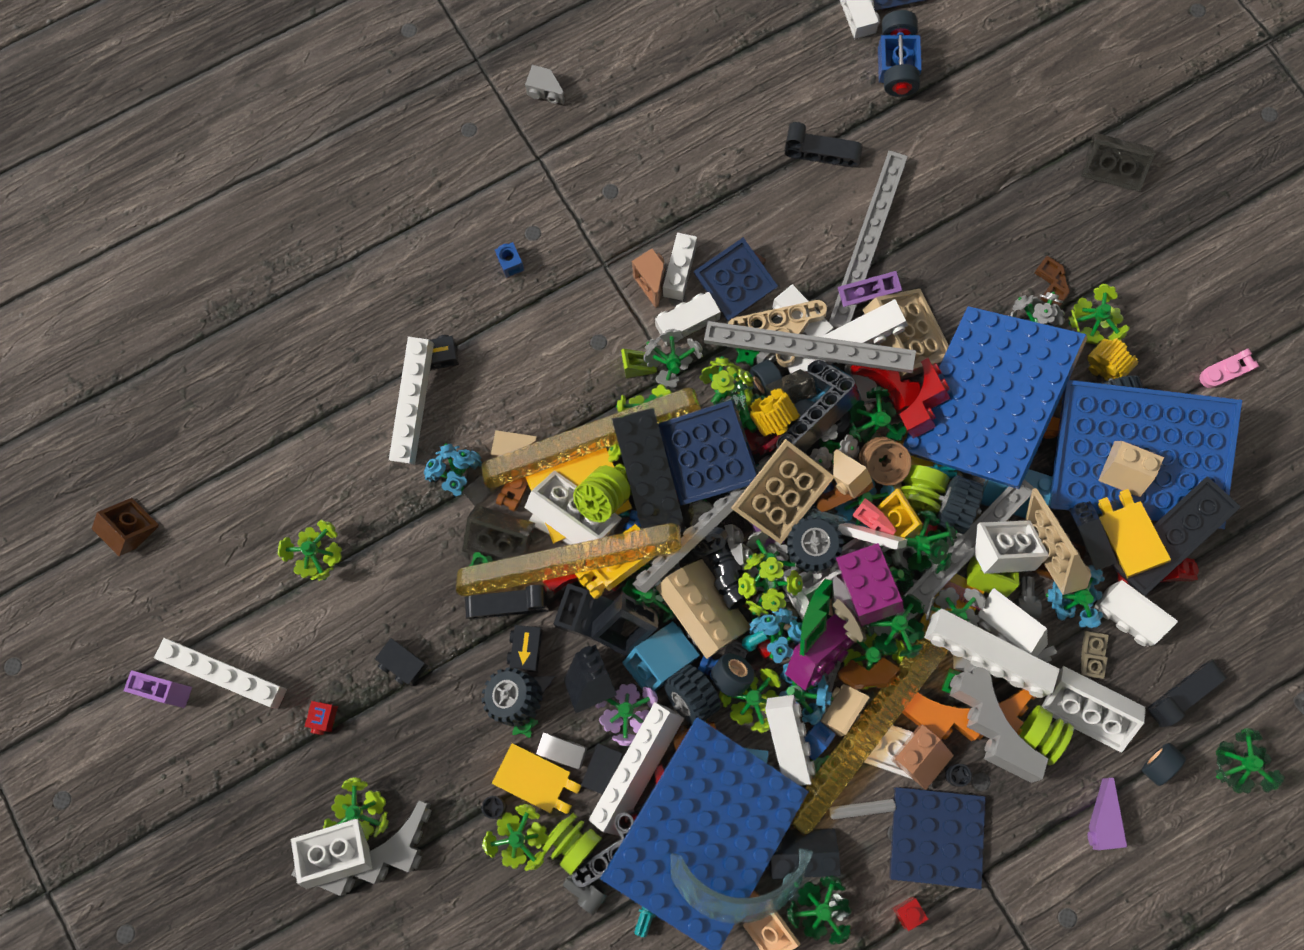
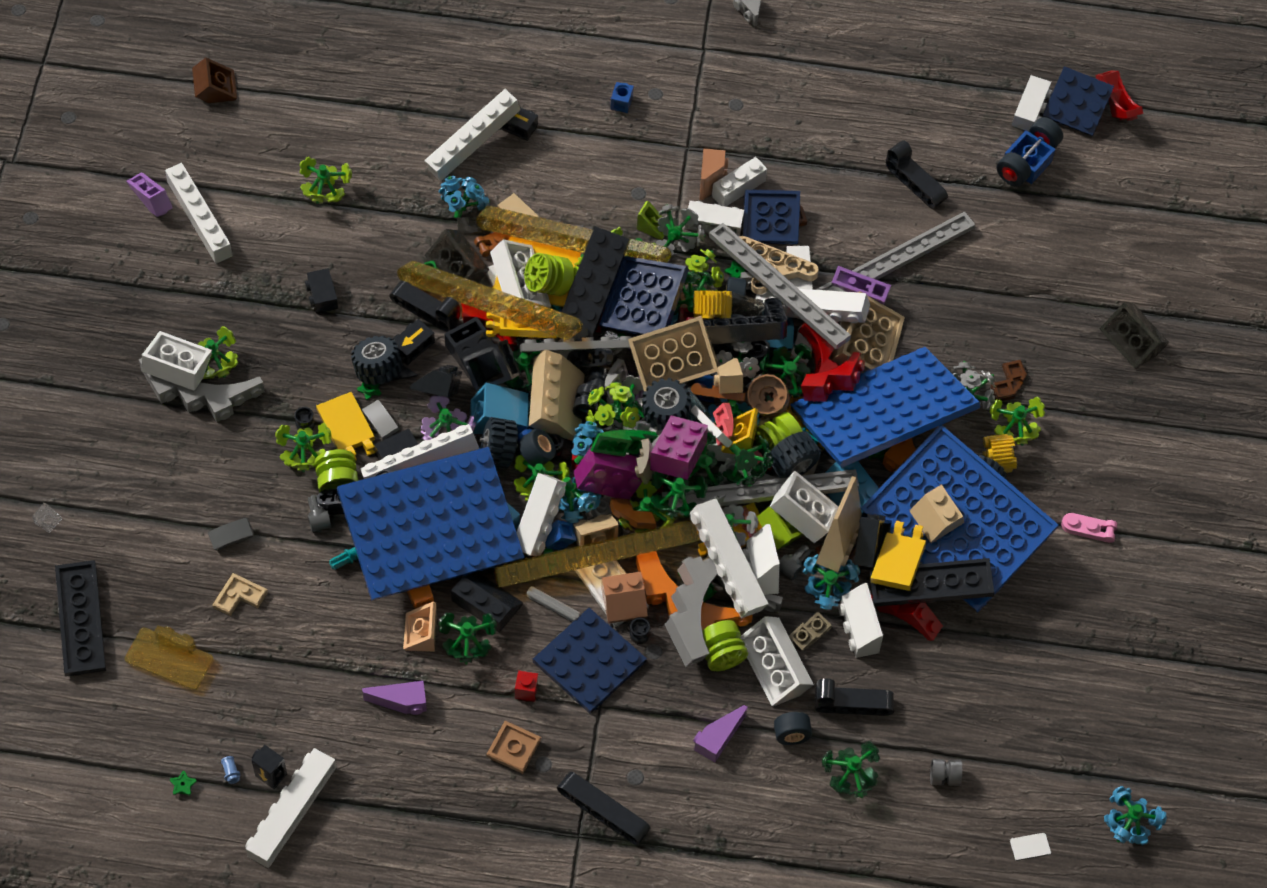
camera: 30 degrees right, 15 degrees down
red brick [305,701,338,735] -> none
clear light blue windscreen [671,849,813,924] -> none
teal arm [742,631,769,651] -> none

